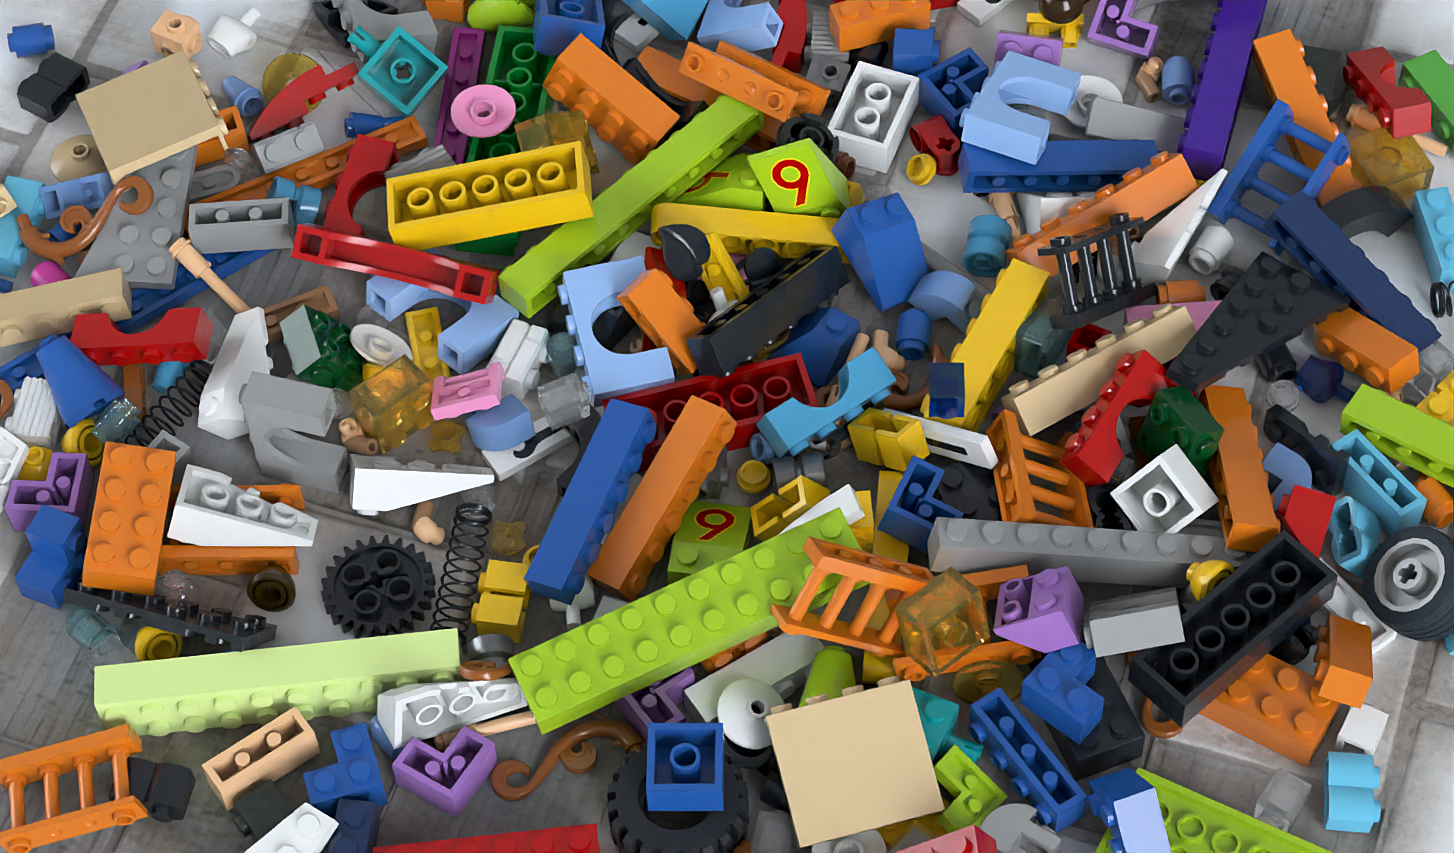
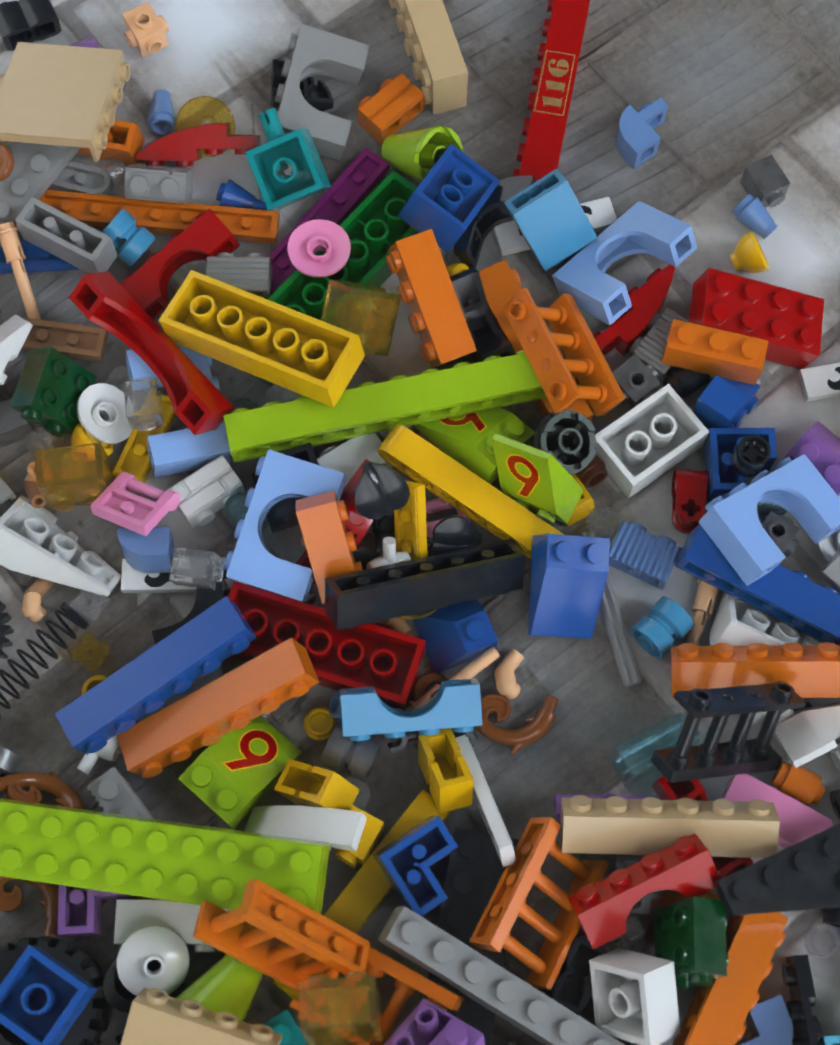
camera: 30 degrees right, 15 degrees up
white piece [206,8,261,59] -> none
clear yellow plate [428,421,465,455] -> none
yellow piece [471,559,532,643] -> none
blue brick [895,308,932,361] -> none
yellow plate [906,153,936,186] -> none
medium blue brick [907,270,982,334] -> none
yellow brick [920,258,1050,462] -> none
clear blue brick [928,363,965,419] -> none
none -> clear brick [123,378,164,431]
none -> medium blue brick [609,521,682,590]
none -> black wheel [731,435,771,477]

